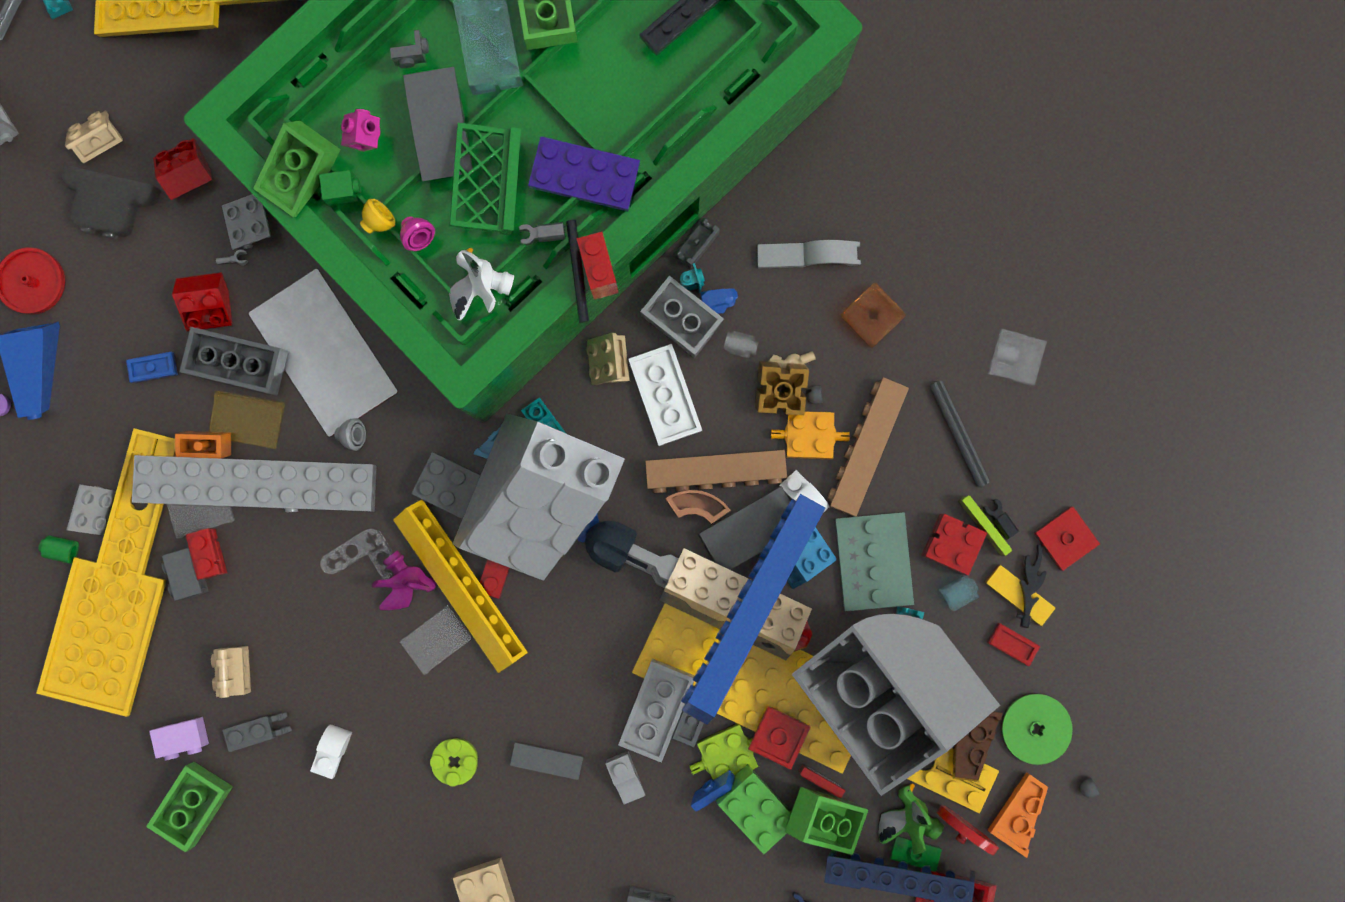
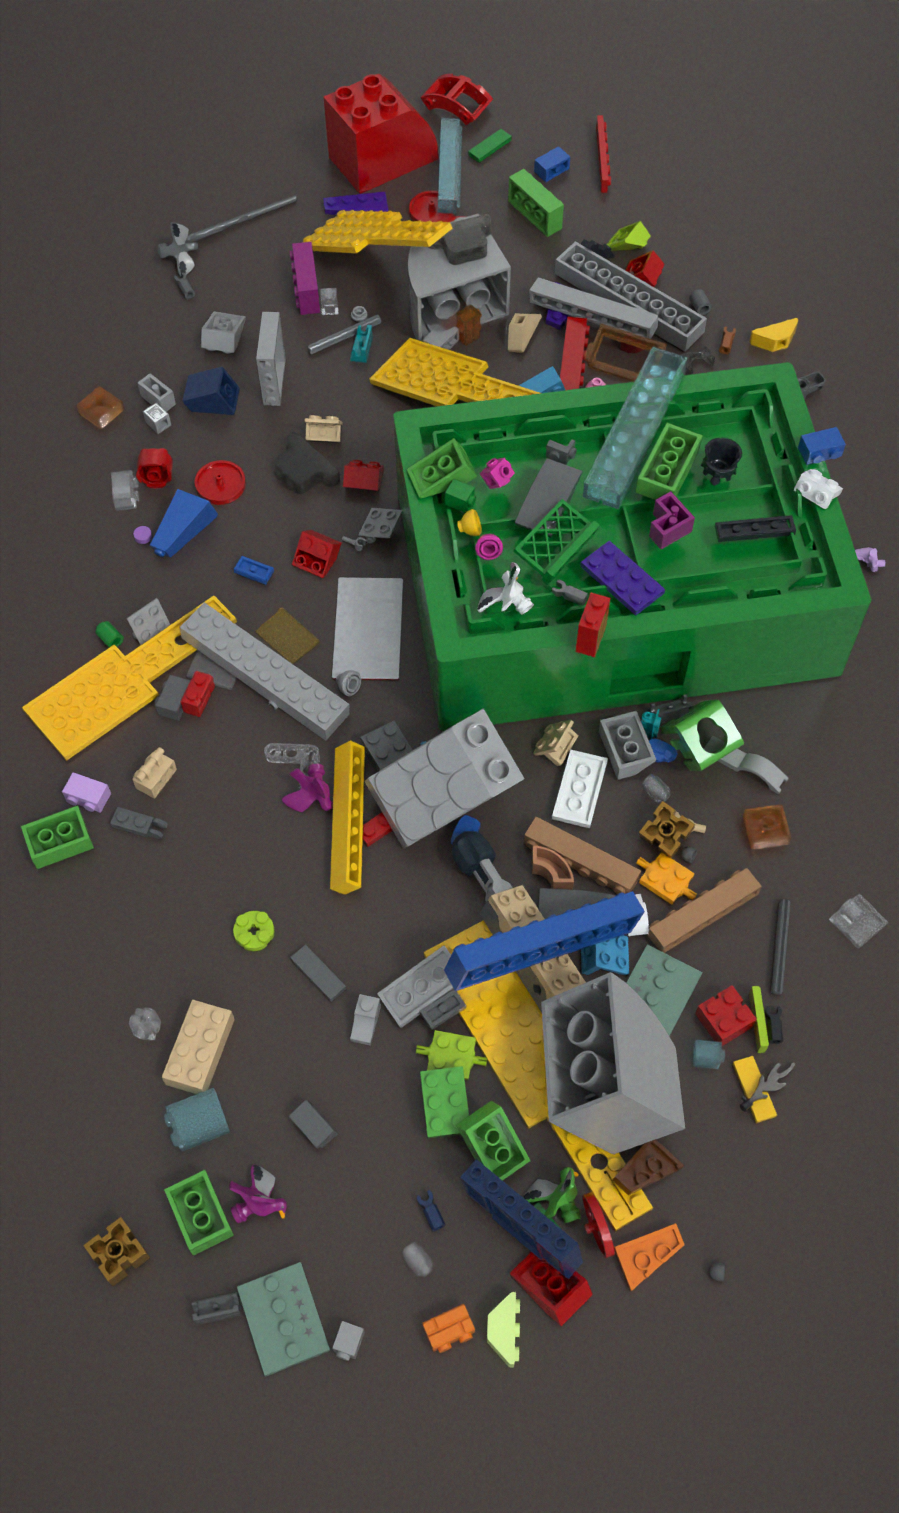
camera: 35 degrees right, 25 degrees down
orange brick [175,431,231,459] -> none
dark grey brick [179,327,288,396] -> none
white brick [310,724,352,779] -> none
clear piece [400,605,473,675] -> none
black bar [566,220,589,323] -> none
blue plate [691,770,735,811] -> none
red plate [748,706,811,769] -> none
red tile [798,763,845,798] -> none
red tile [987,623,1040,666] -> none
bright green piece [1002,694,1073,765] -> none
red plate [1034,506,1100,571] -> none
none -> magenta brick [649,492,695,549]
none -> bright green piece [660,699,744,771]

